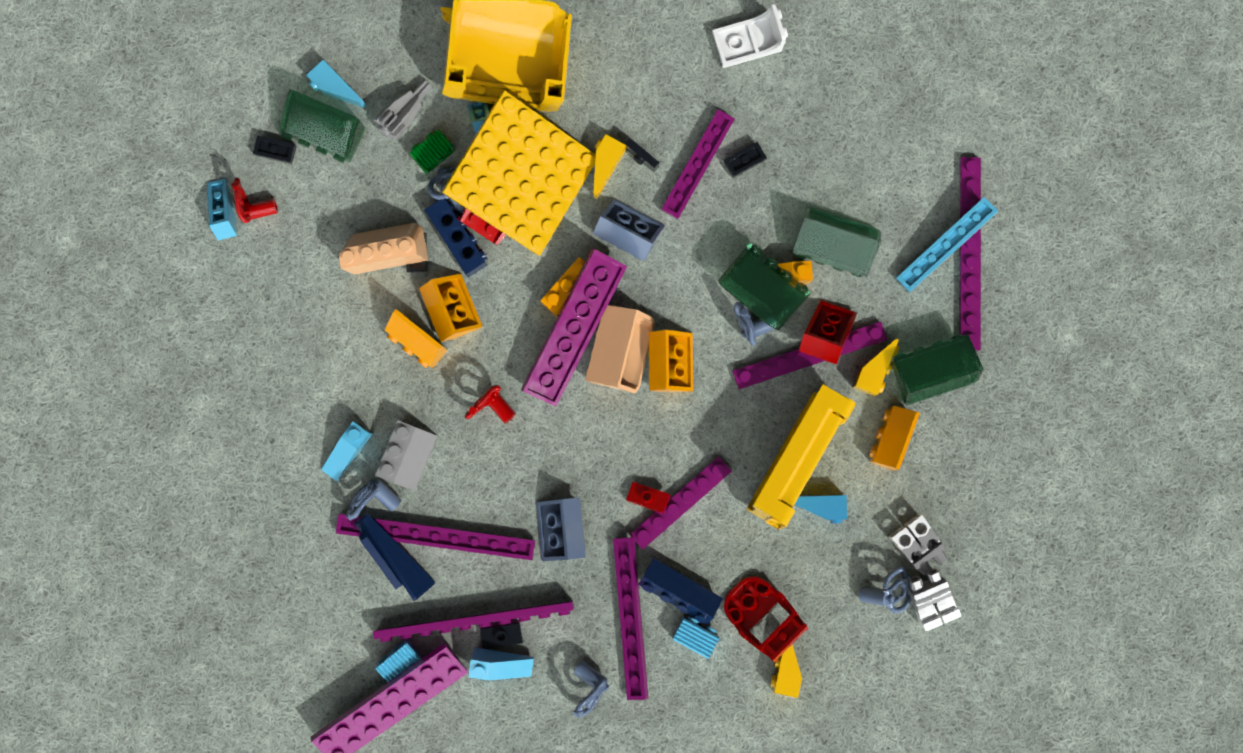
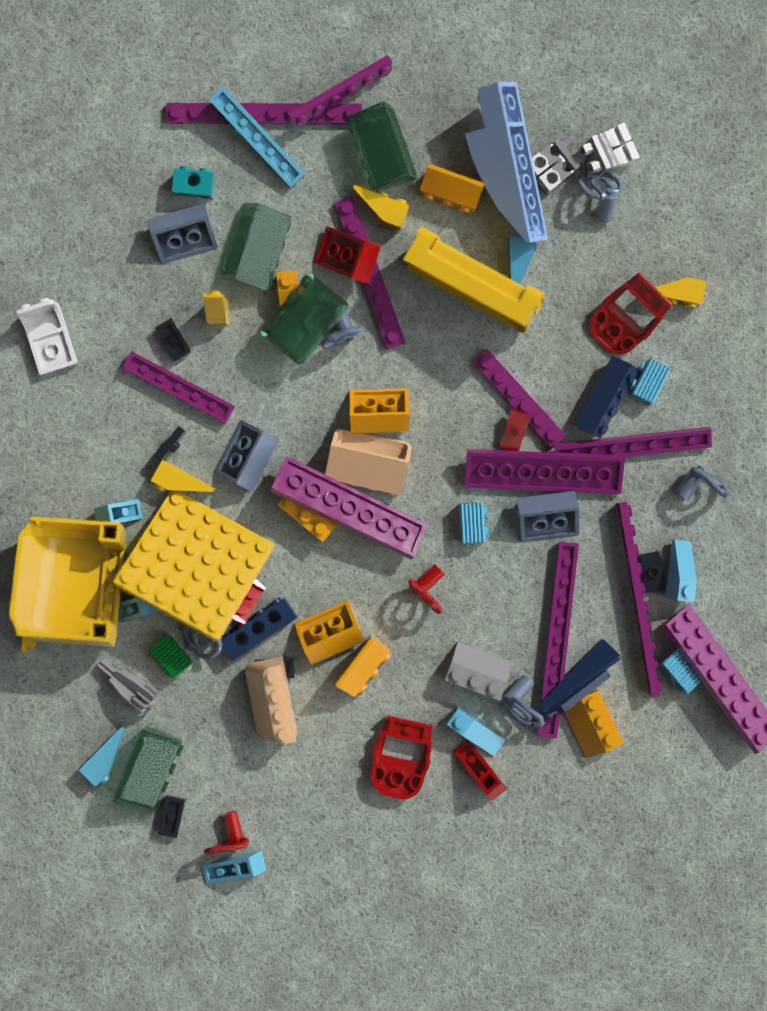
camera: 90 degrees left, 5 degrees up
none -> medium azure slope [94,499,143,523]
none -> sand blue slope [148,203,218,263]
none -> teal brick [172,166,215,199]
none -> yellow slope [203,291,229,325]
none -> magenta plate [288,55,392,128]
none -> red slope [371,714,433,799]
none -> red slope [453,739,508,801]
none -> medium azure brick [459,503,489,543]
none -> light blue slope [465,82,548,243]
none -> magenta plate [465,449,625,494]
none -> light orange slope [565,689,624,758]

